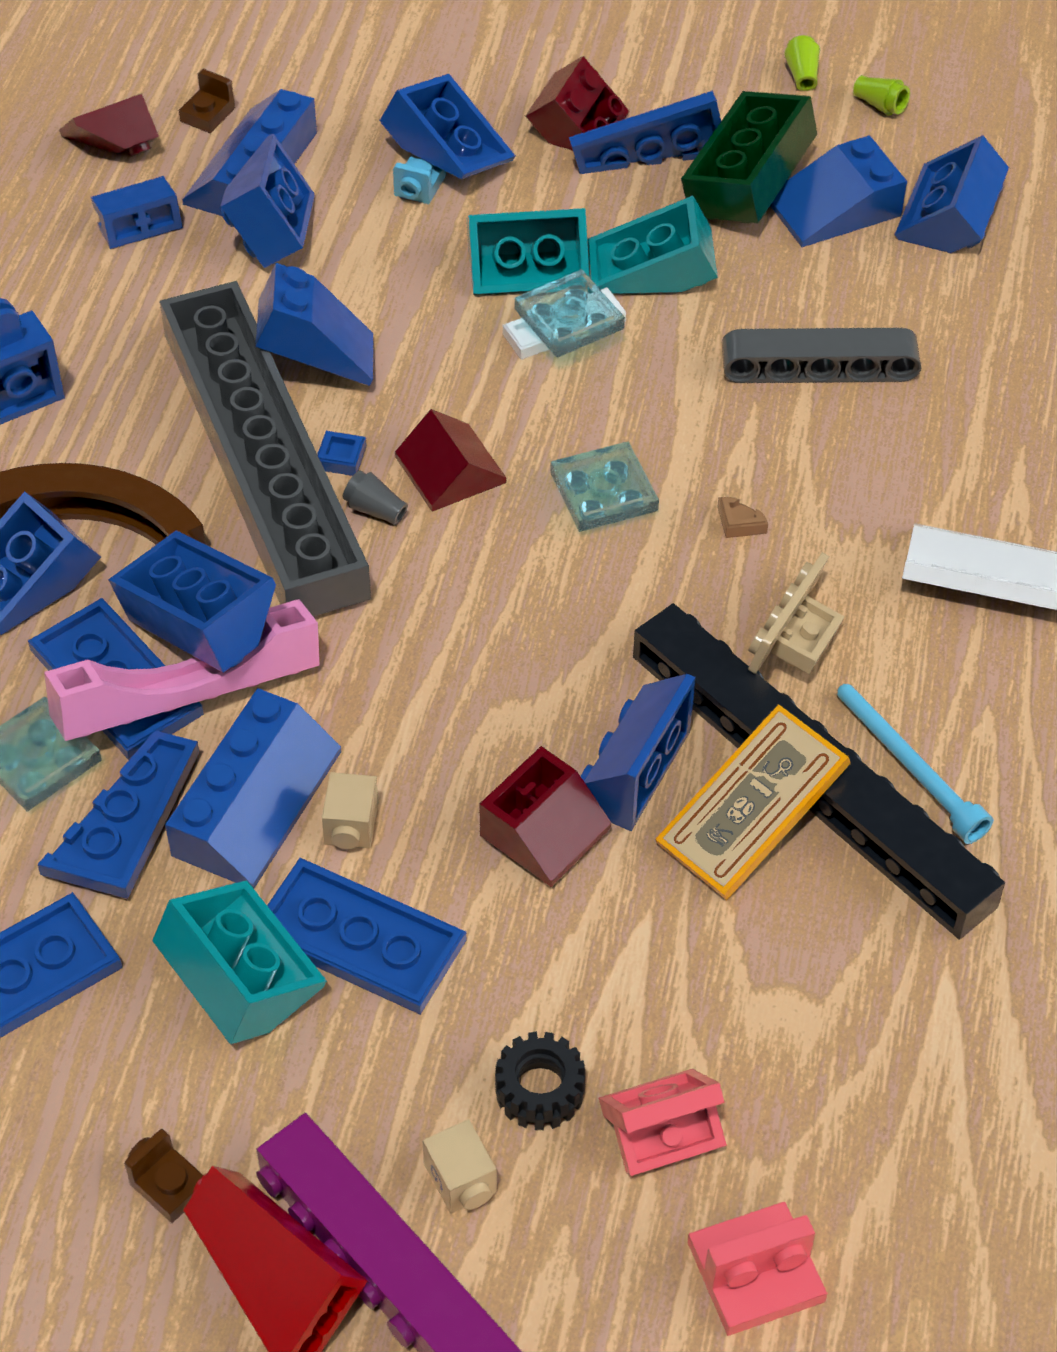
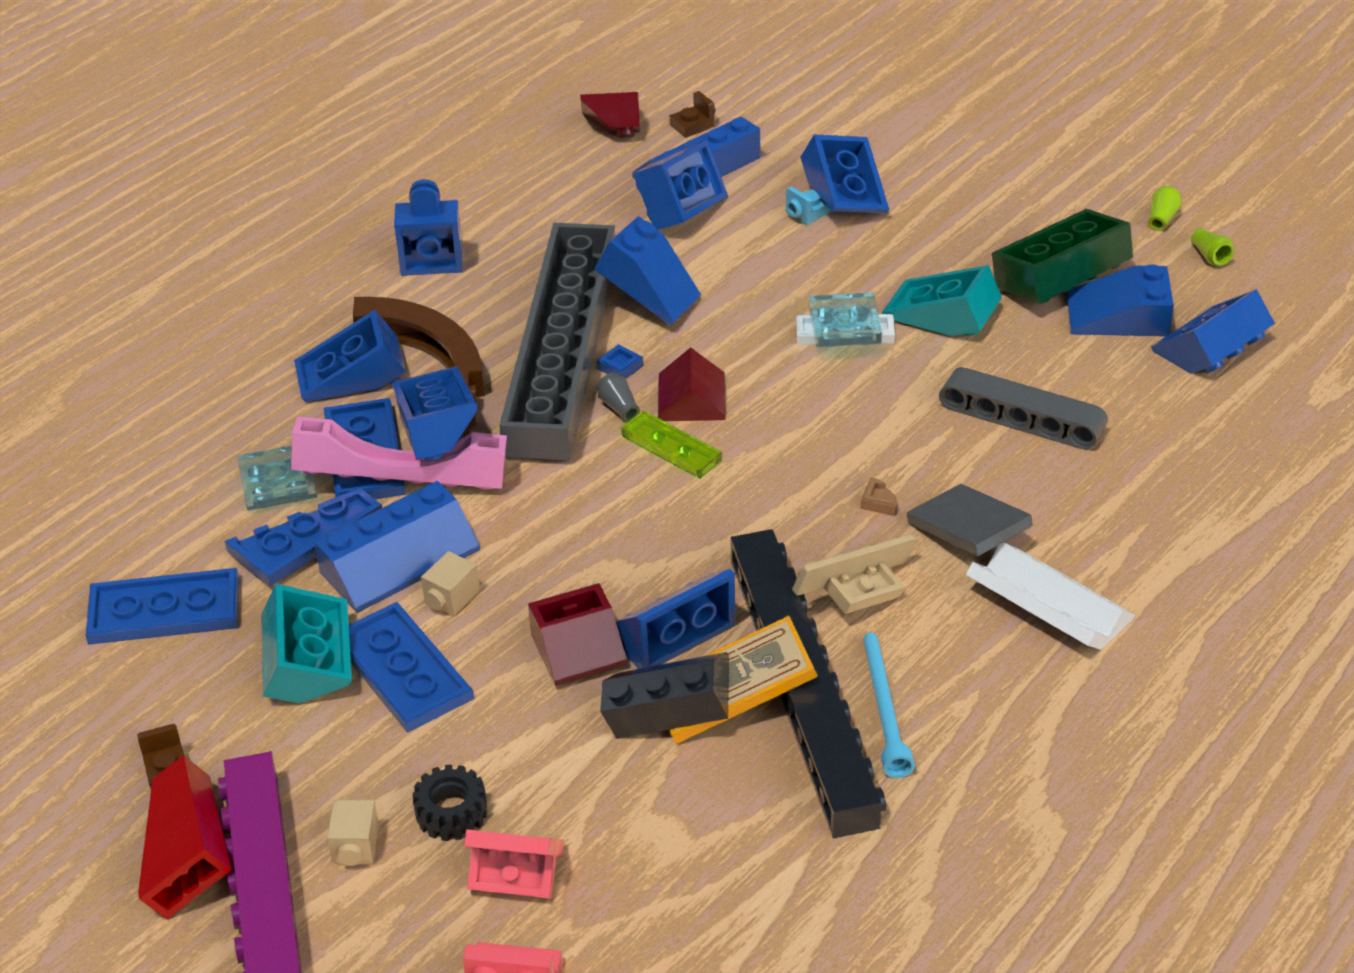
camera: 30 degrees right, 10 degrees down
blue hinge [91,176,183,249] -> none
teal slope [466,208,590,294] -> none
dark red slope [525,56,629,151] -> none
clear light blue plate [550,441,659,532] -> none
blue wing [569,91,721,174] -> none
none -> black slope [600,652,729,739]
none -> clear neon green tile [621,410,722,479]
none -> dark grey tile [906,484,1033,556]

